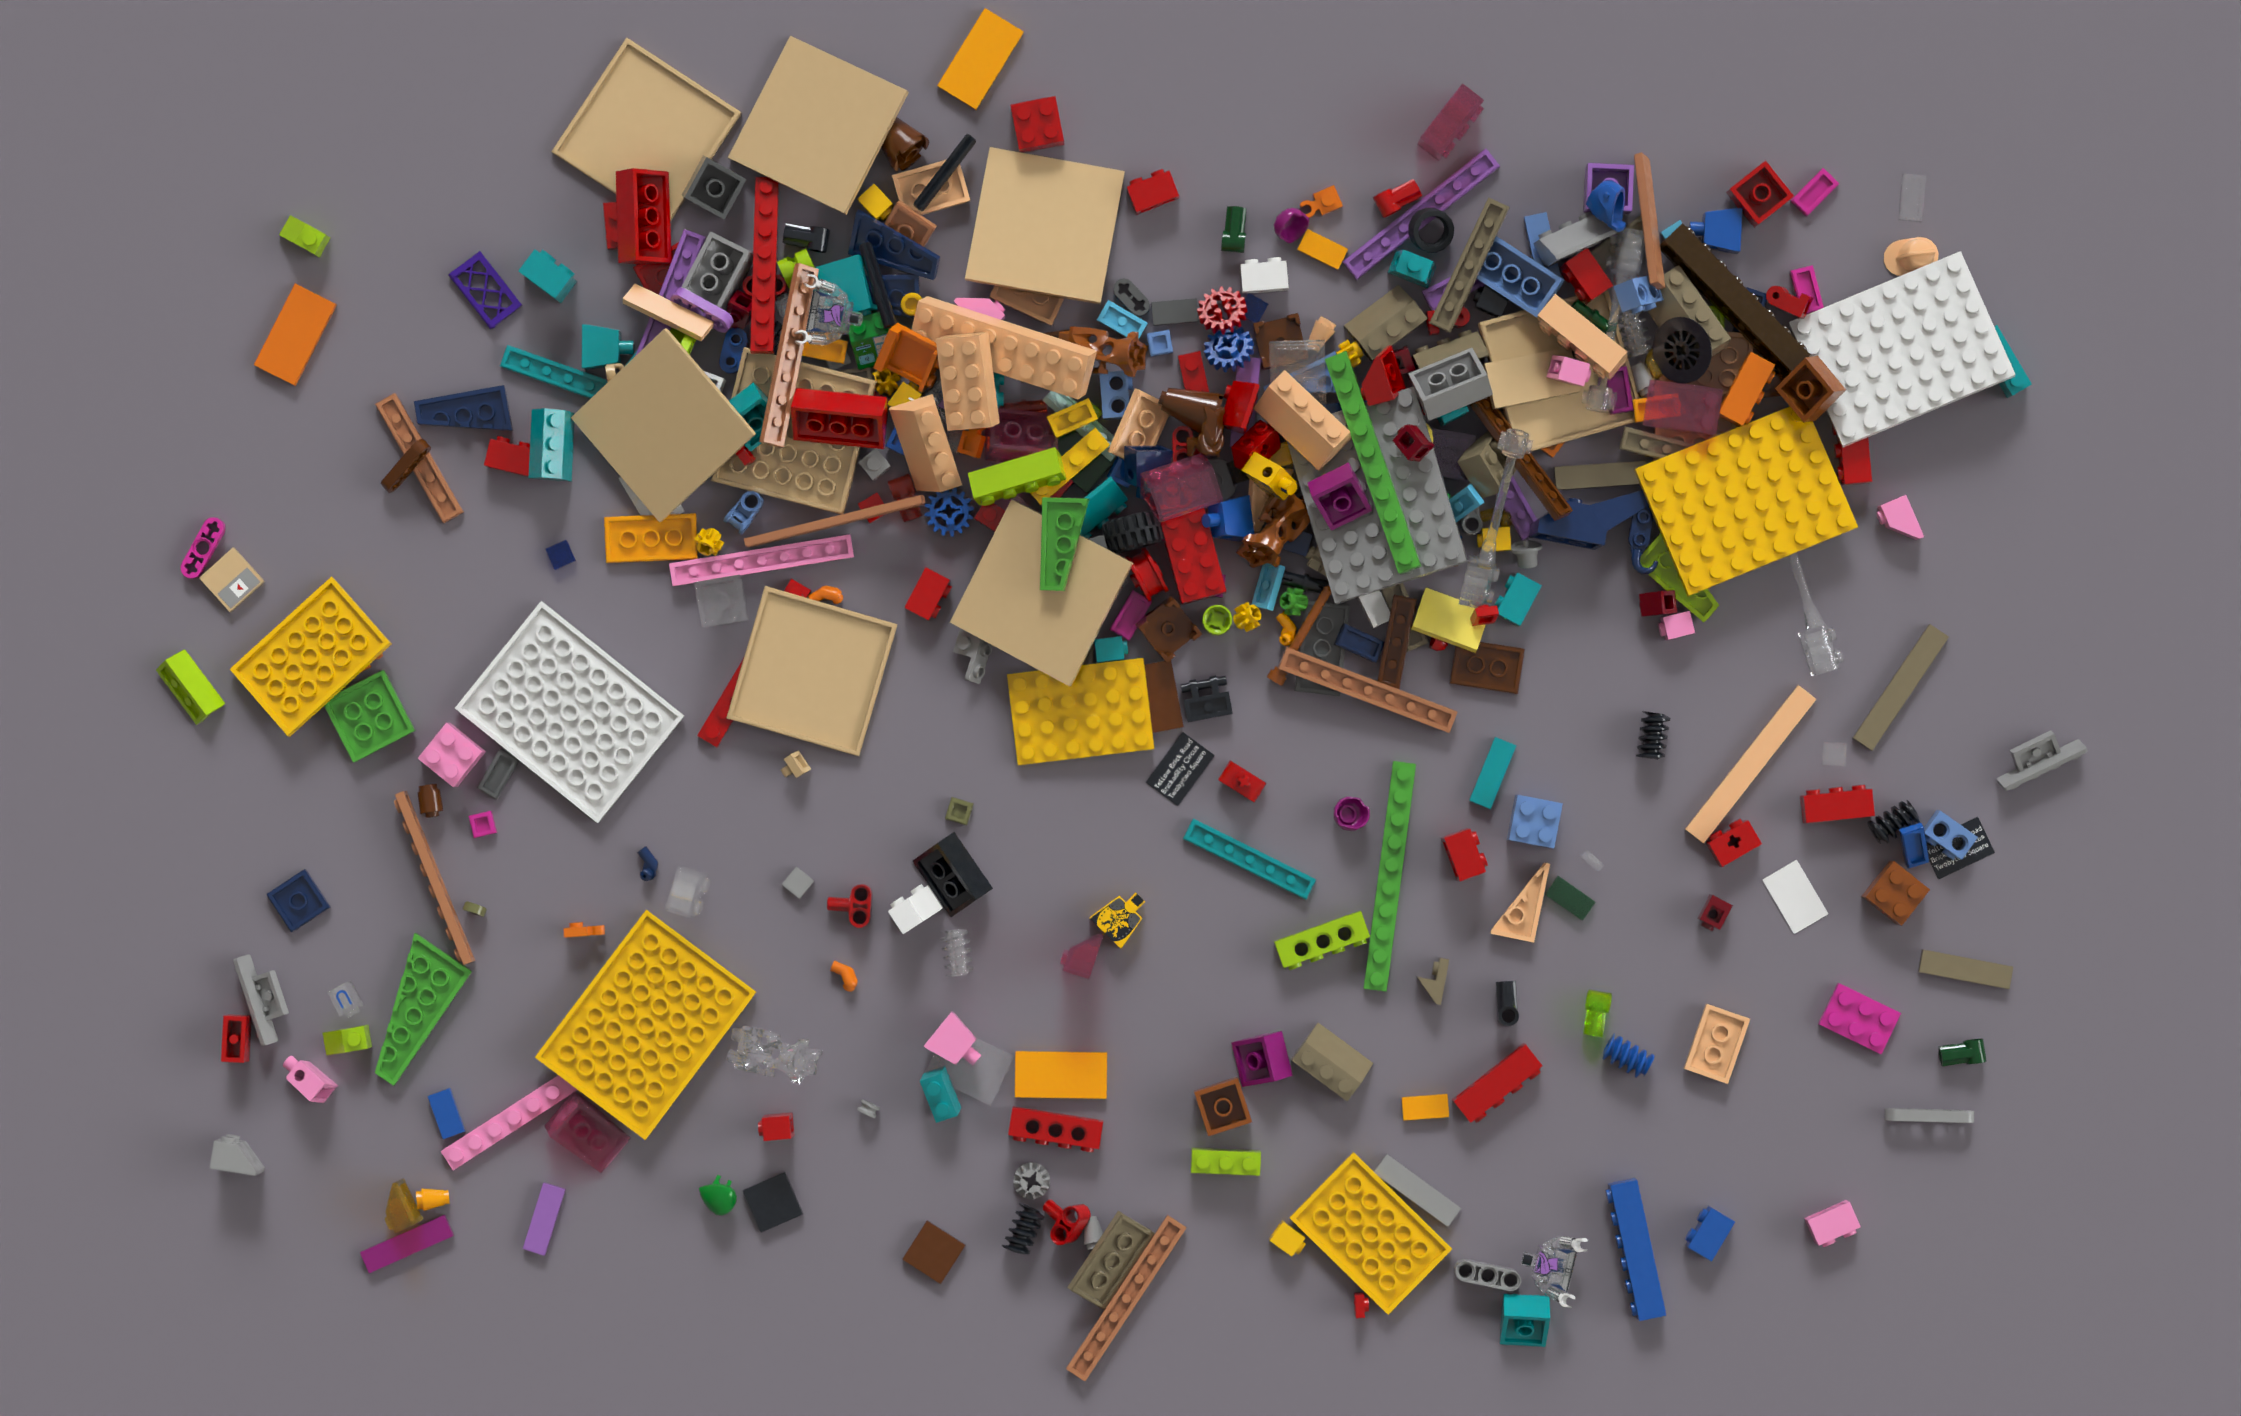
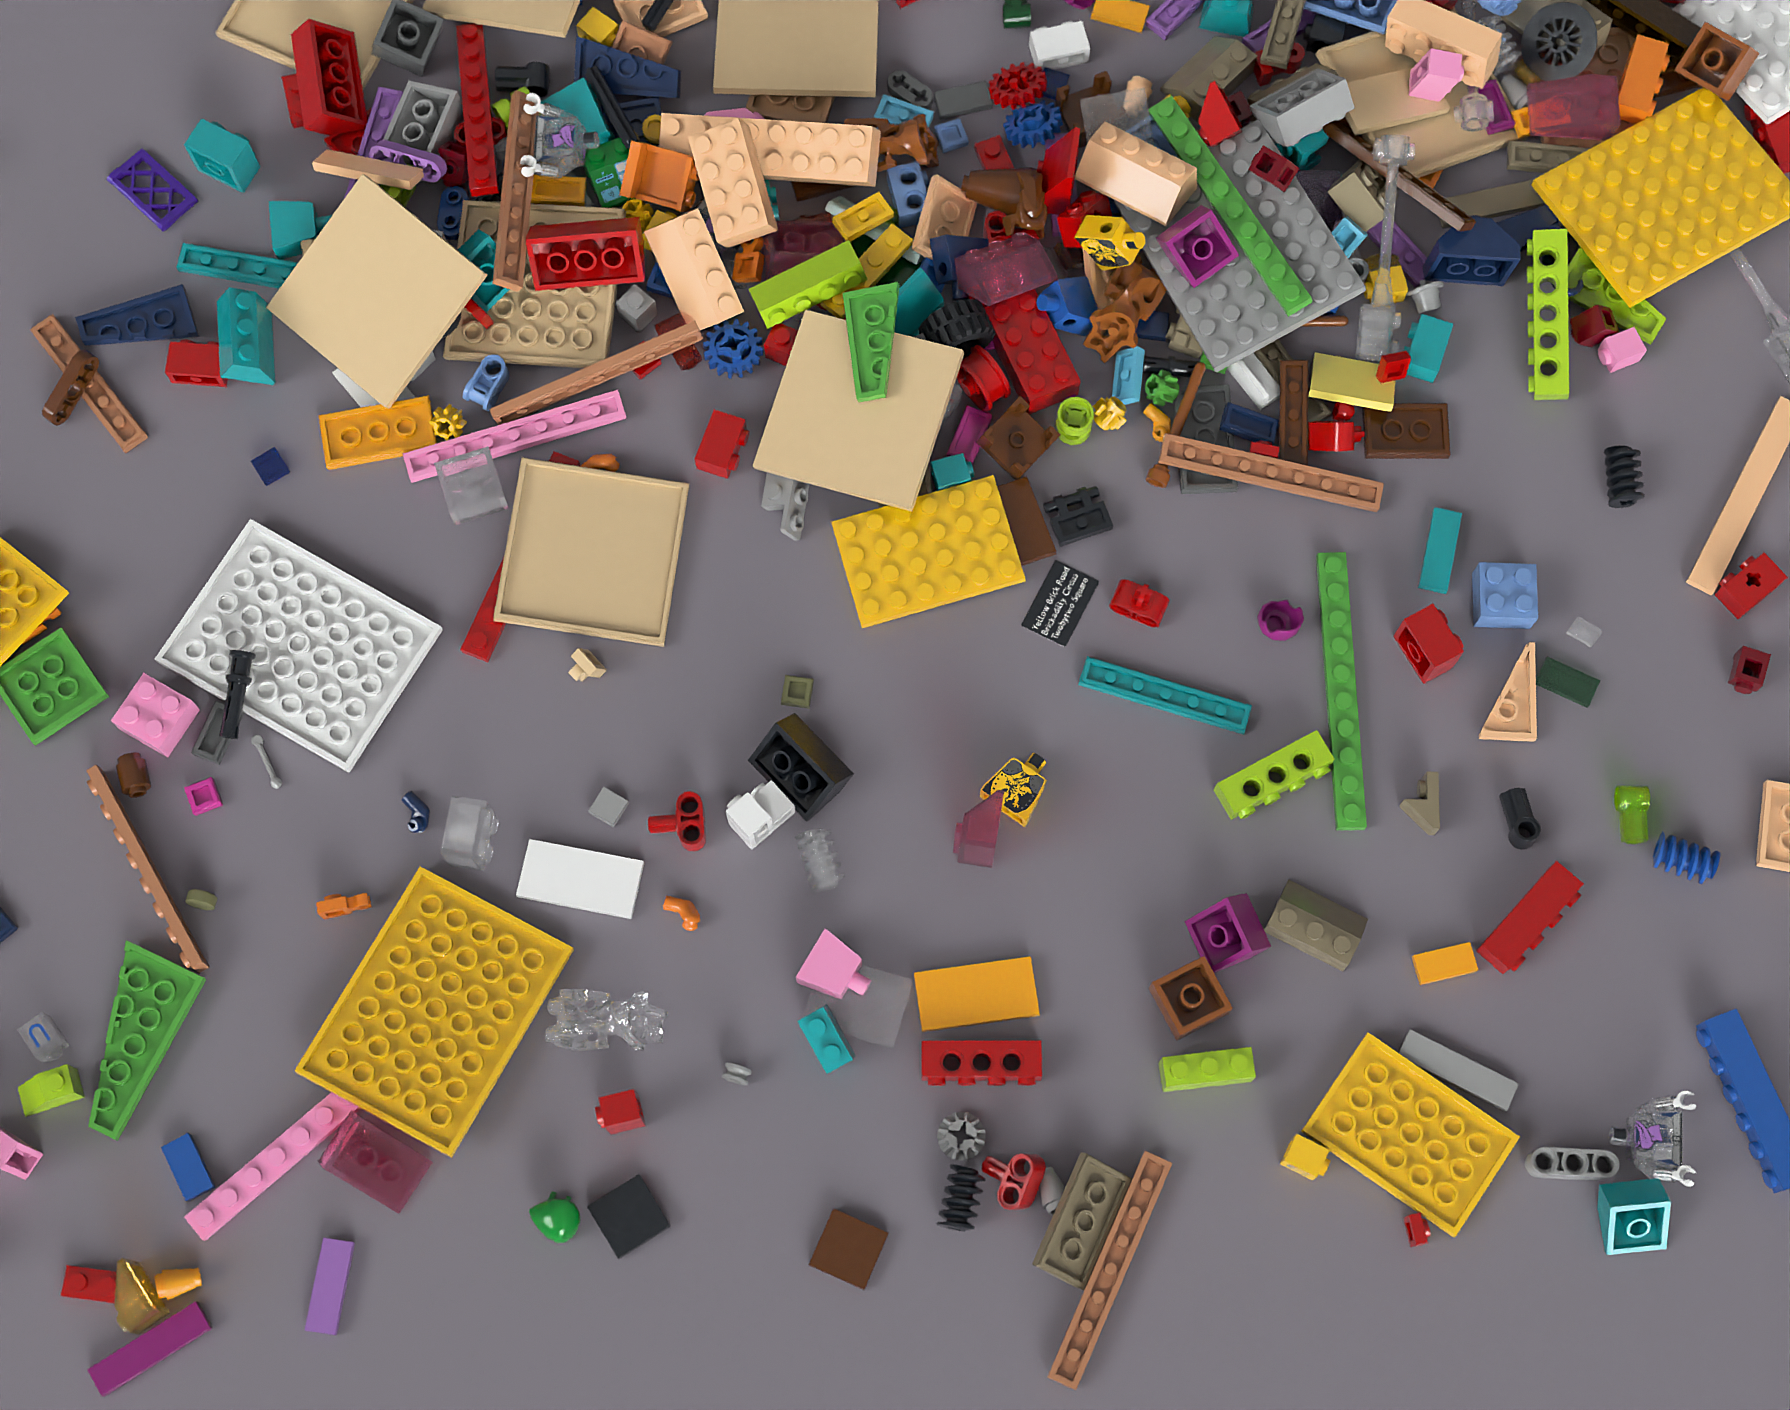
camera: 10 degrees left, 15 degrees down
none -> red plate [60,1265,130,1305]
none -> black pin [219,650,256,739]
none -> light grey hinge [251,735,282,789]
none -> white tile [516,839,644,919]
none -> red plate [1248,441,1279,458]
none -> red beam [1308,421,1365,451]
none -> lime brick [1527,229,1569,400]

